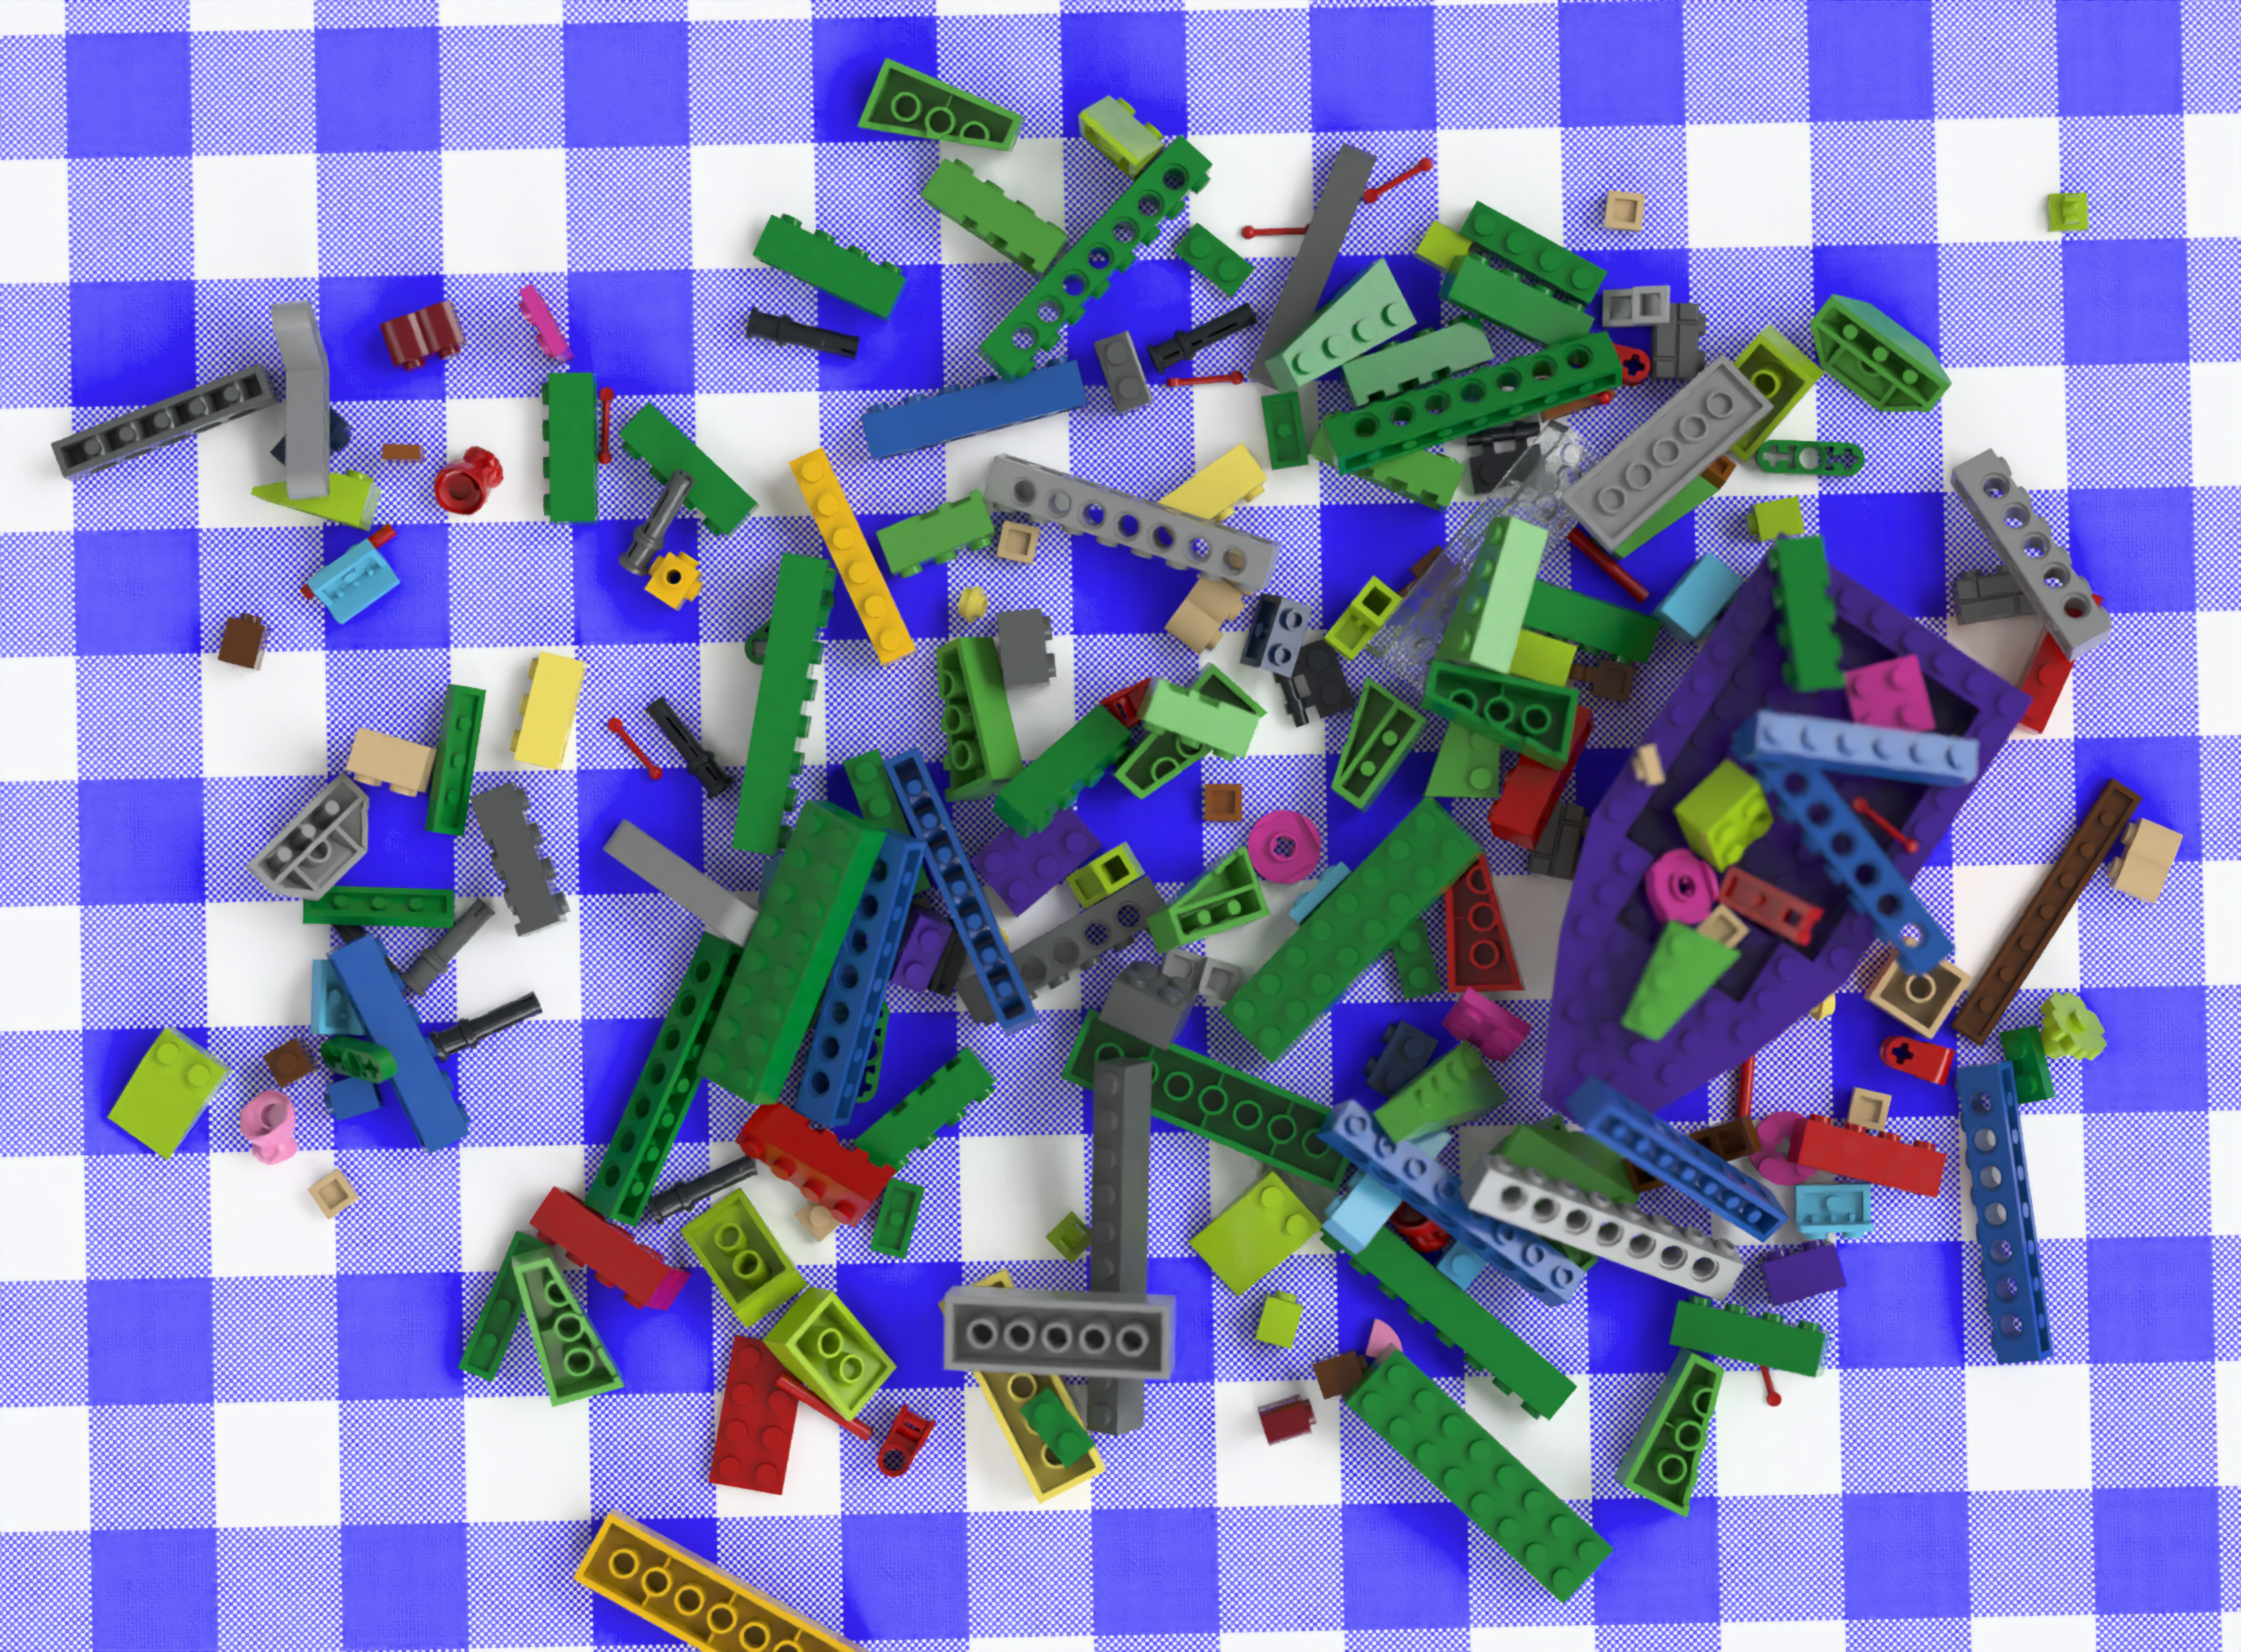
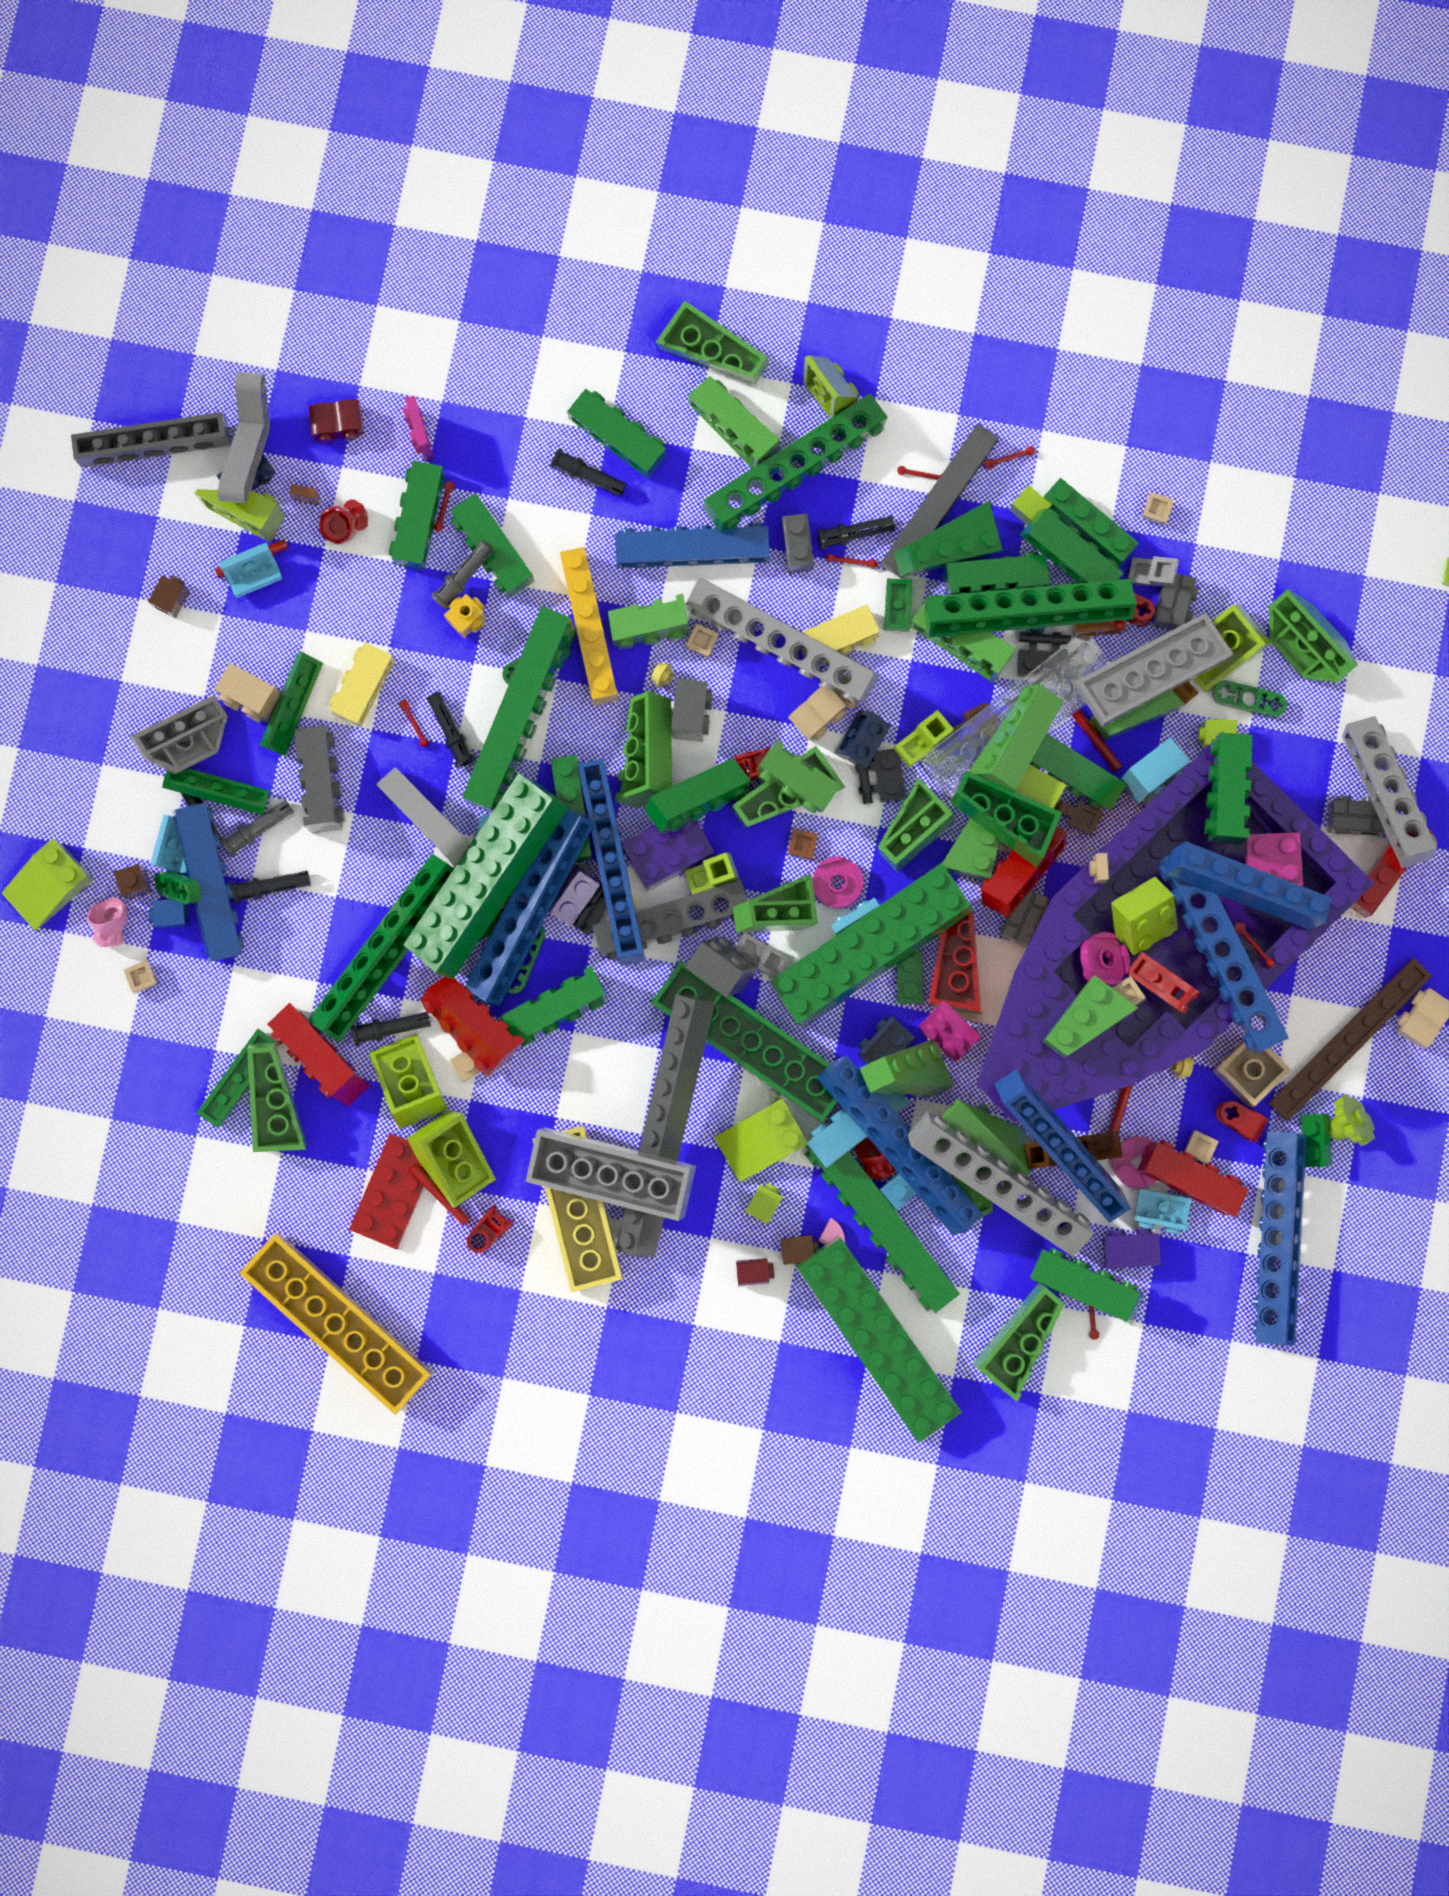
camera: 15 degrees right, 5 degrees down
green plate [869,1178,926,1259] -> none
green plate [1019,1386,1096,1468] -> none
lime tile [1045,1211,1091,1264] -> none
green plate [1174,222,1255,299] -> none

